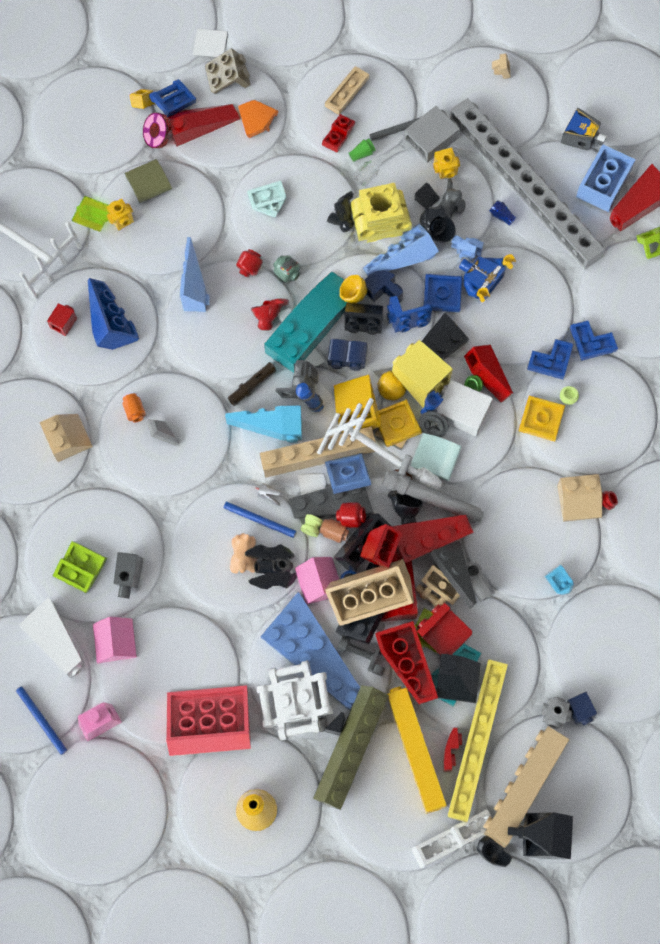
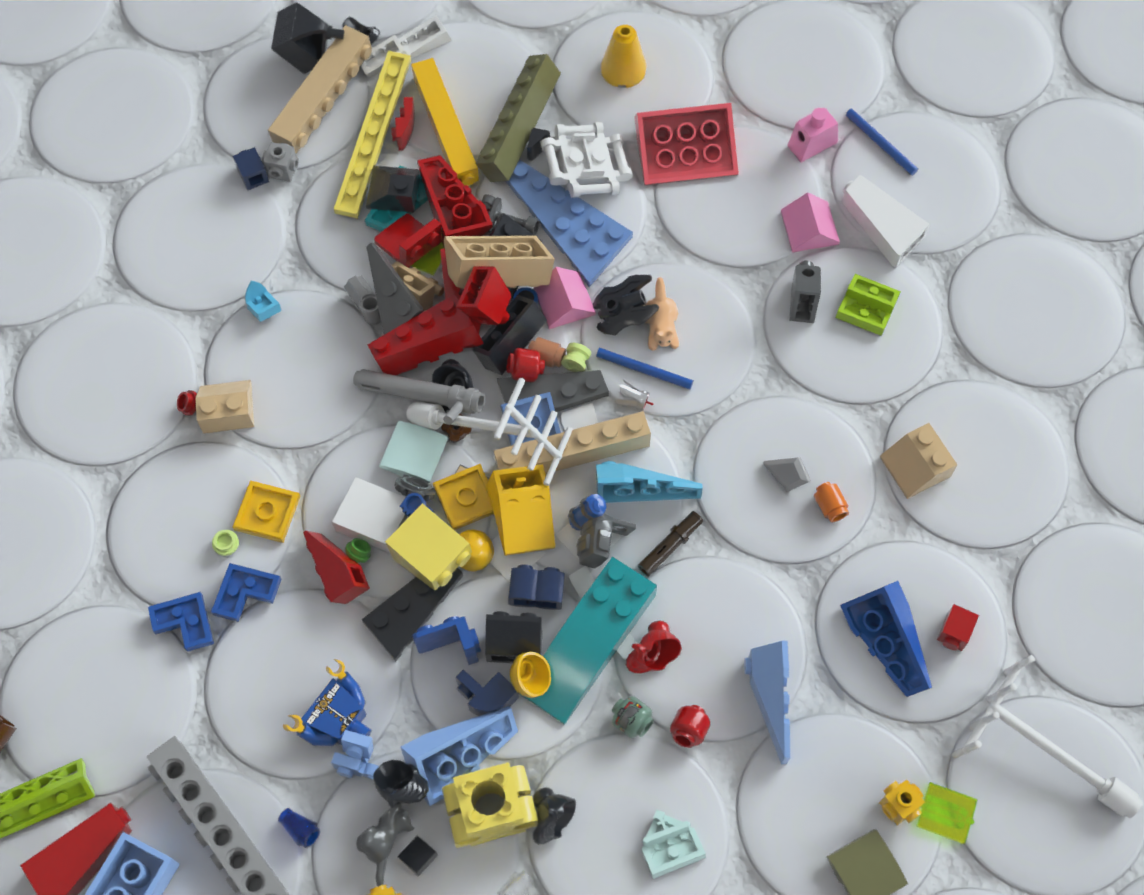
camera: 175 degrees right, 5 degrees down
blue plate [423,274,462,312] -> none

